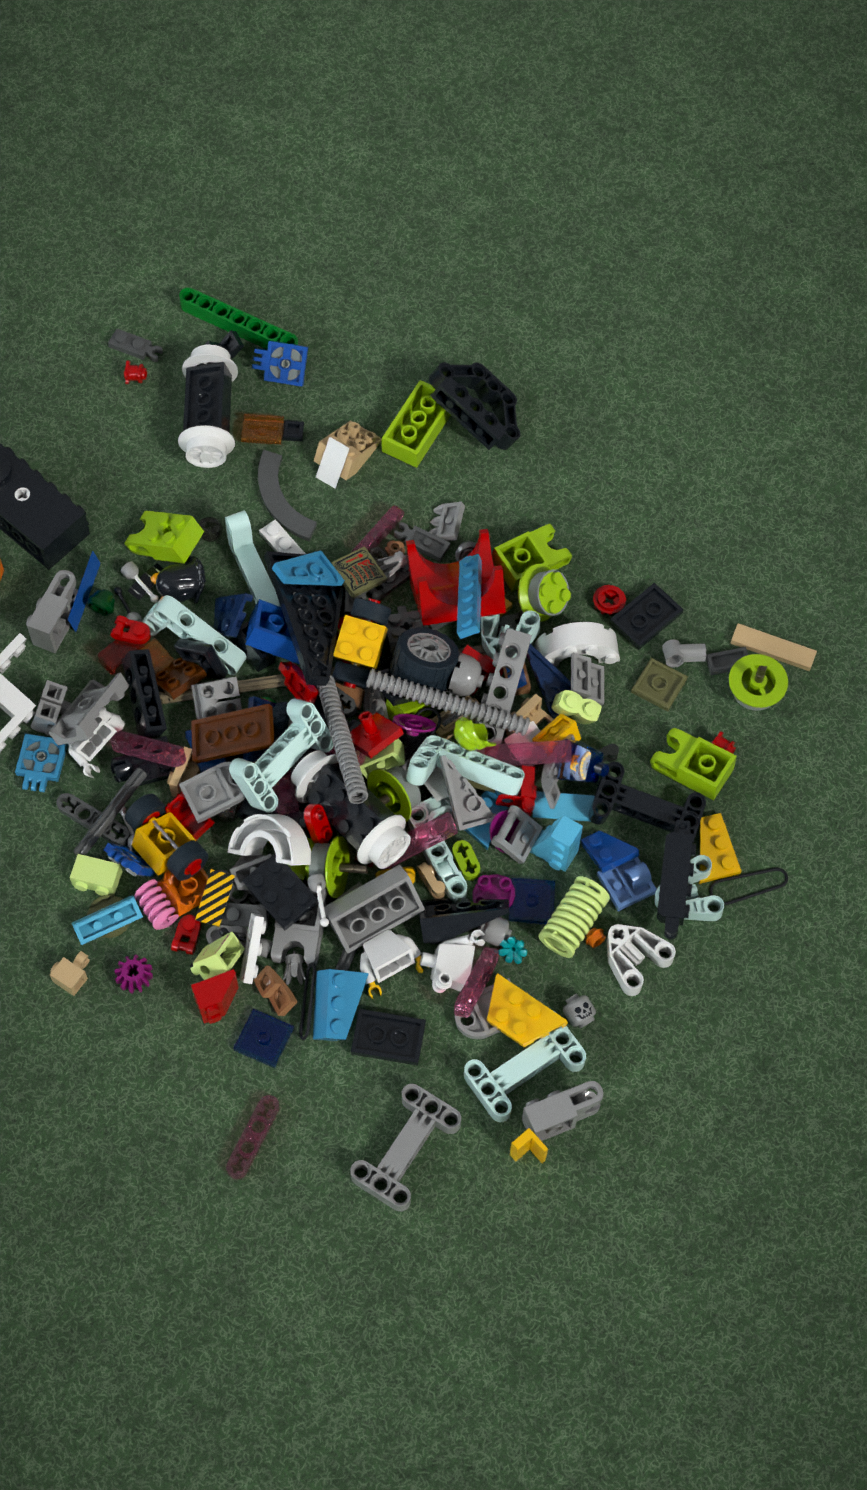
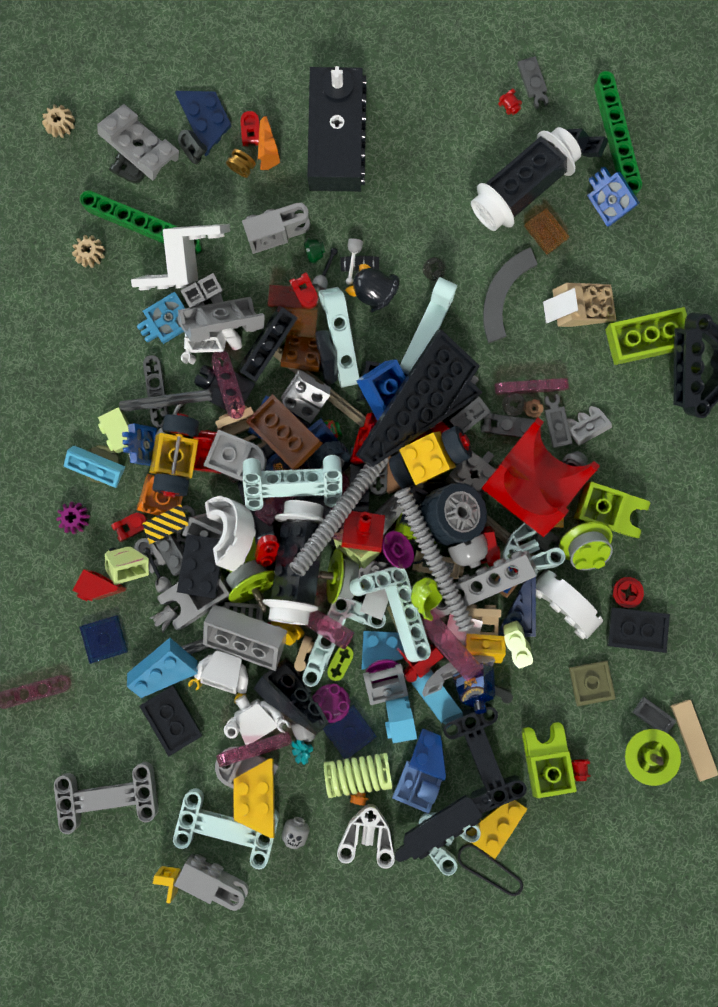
camera: 55 degrees right, 20 degrees up
tan brick [50,951,90,996] -> none
blue sticker [68,551,100,632] -> none
lime brick [124,511,204,564] -> none
bright pink piece [134,879,179,930] -> none
dark blue wing [213,593,253,639] -> none
white plate [239,913,266,984] -> none
medium nougat slope [253,966,297,1016] -> none
white plate [259,520,305,554] -> none
dark azure wing [272,551,345,586] -> none
black tile [283,420,304,442] -> none
black piece [299,962,316,1041] -> none
hinge [307,874,329,927] -> none
olive tile [331,546,387,598] -> none
light grey piece [378,551,408,579] -> none
light grey wing [439,755,496,831] -> none
dark azure plate [457,554,482,639] -> none
light grey slope [571,653,604,706] -> none
light grey piece [662,640,706,668] -> none

